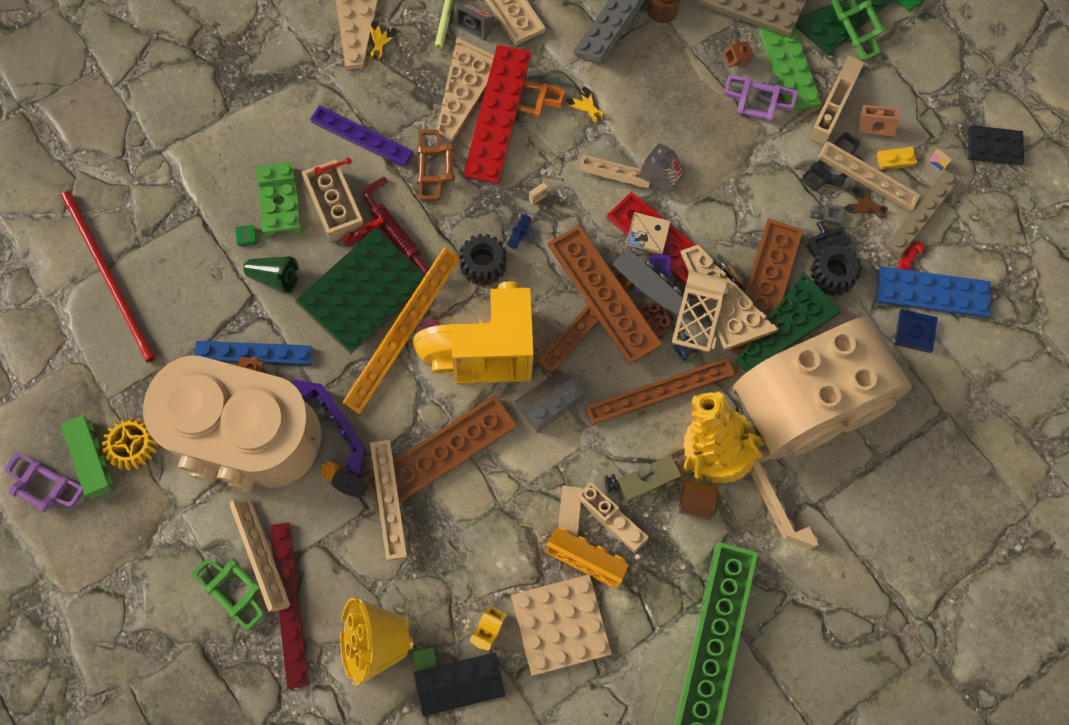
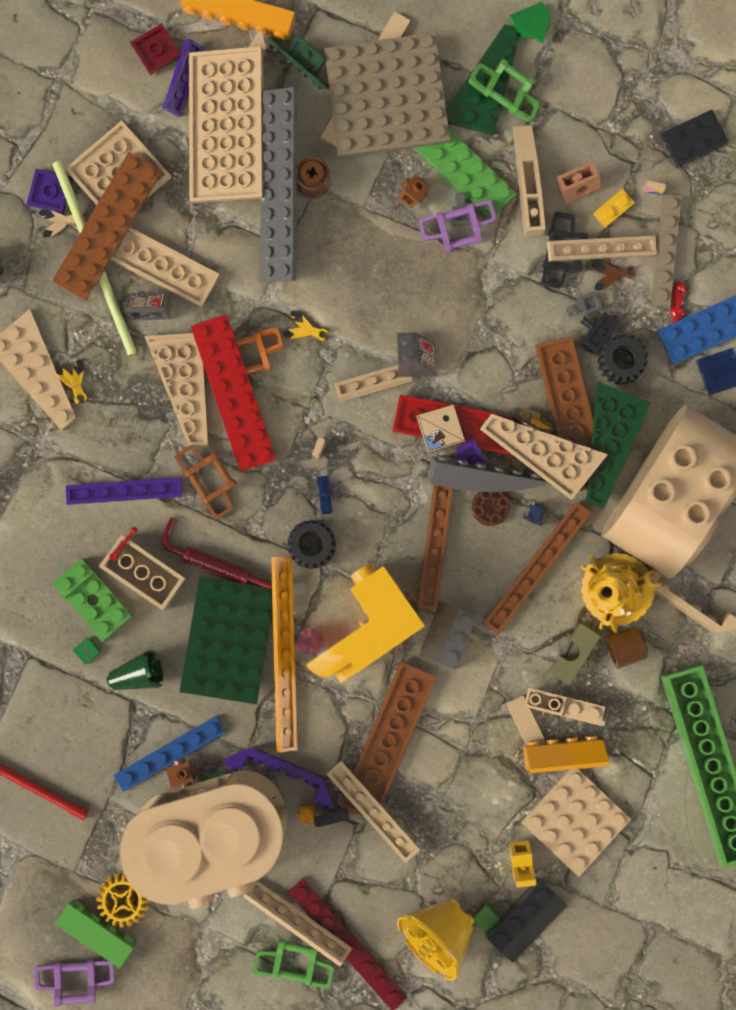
camera: 30 degrees left, 15 degrees up
red animal [343,217,385,246] -> none
dark orange plate [548,225,662,365] -> none
black bush [604,474,618,493] -> none
tan piece [672,271,730,353] -> none

